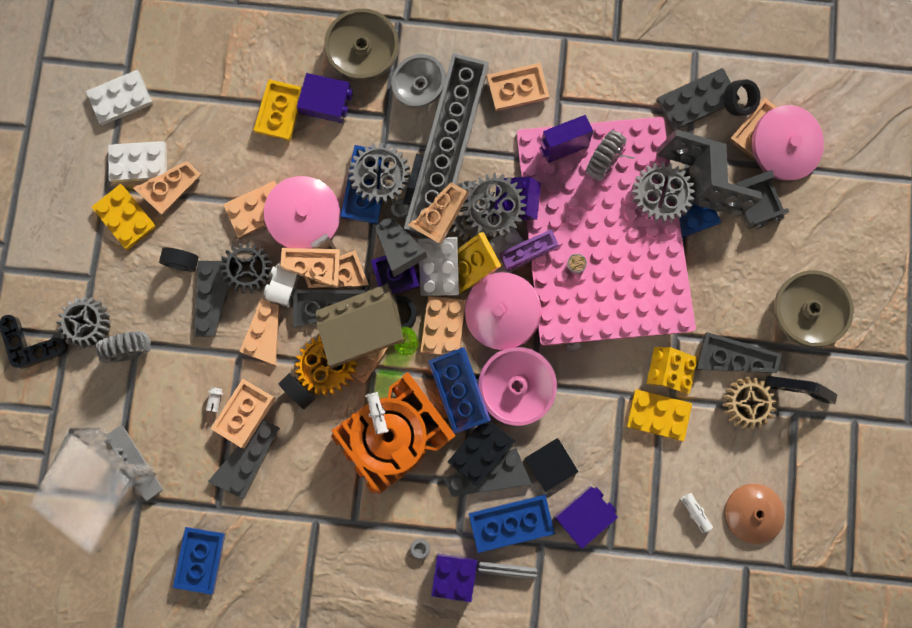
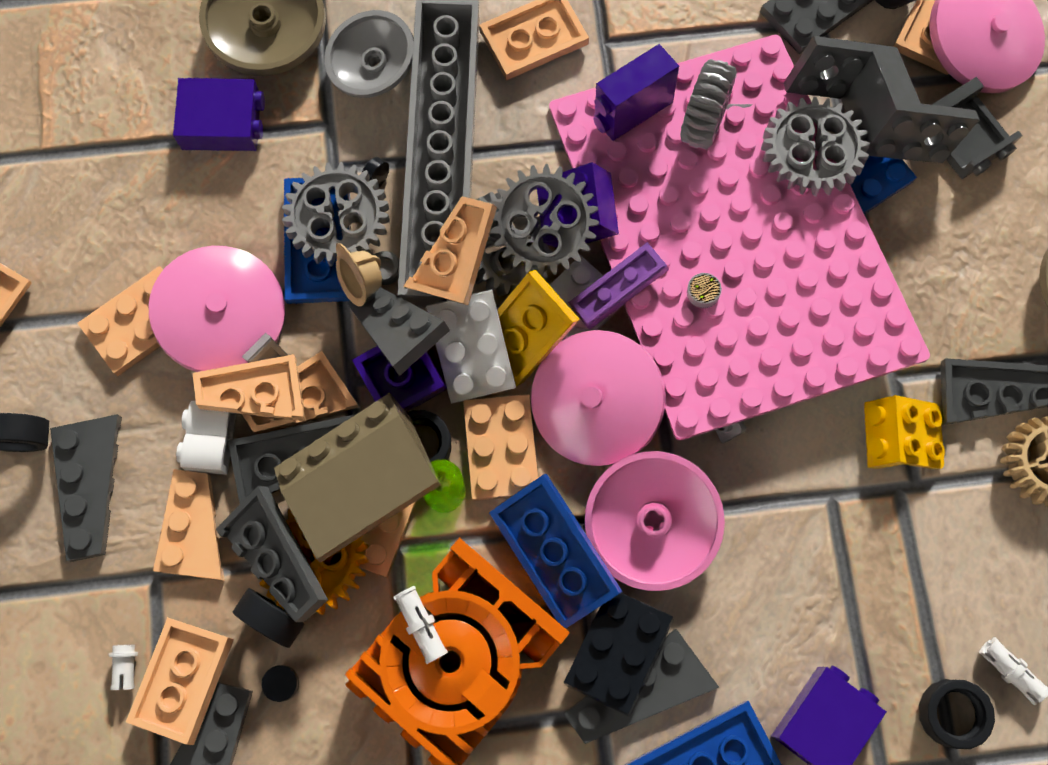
camera: 15 degrees left, 5 degrees down
dark grey gear [219,242,272,294] -> none
yellow plate [253,79,302,141] -> none
black tile [403,154,423,205] -> none
black tile [524,438,579,492] -> none
yellow plate [626,389,693,442] -> none
none -> dark grey wing [215,486,328,622]
none -> black tile [262,665,299,702]
none -> tan piece [336,243,382,306]
none -> black tile [362,157,389,189]
none -> black tyre [919,679,995,749]

